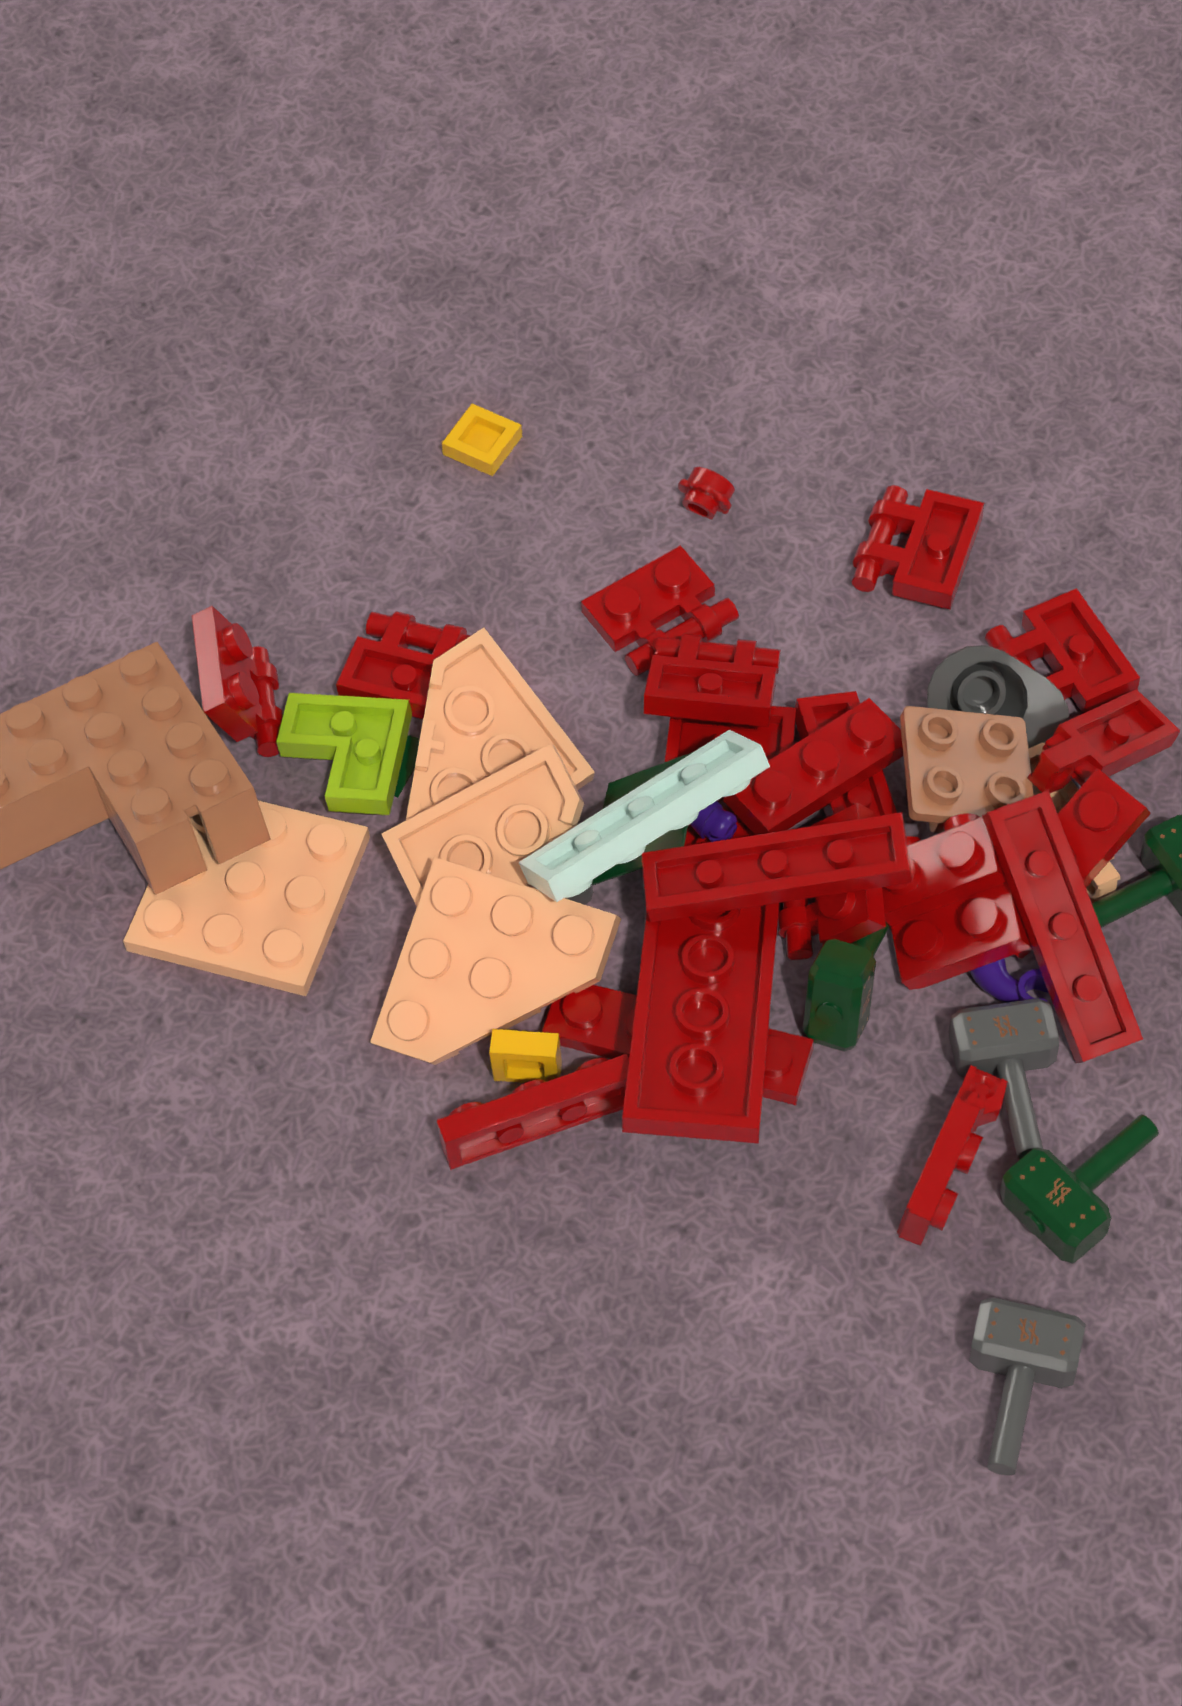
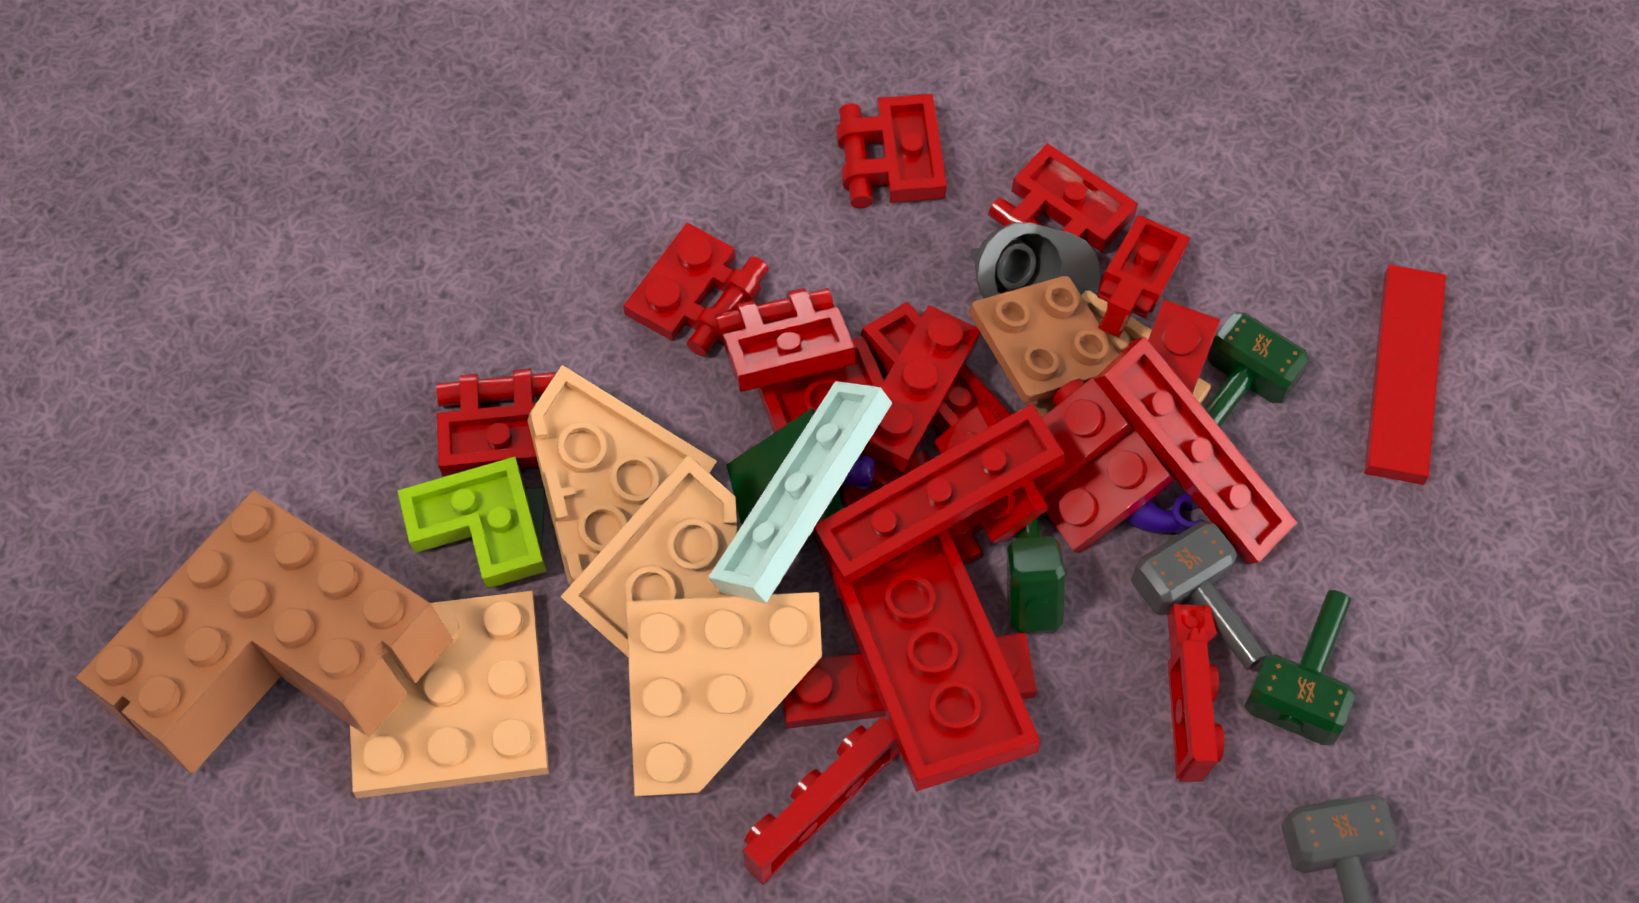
camera: 30 degrees left, 5 degrees up
red plate [191,606,283,757] -> none
yellow tile [442,403,523,476] -> none
yellow tile [489,1029,562,1083] -> none
red plate [678,467,735,520] -> none

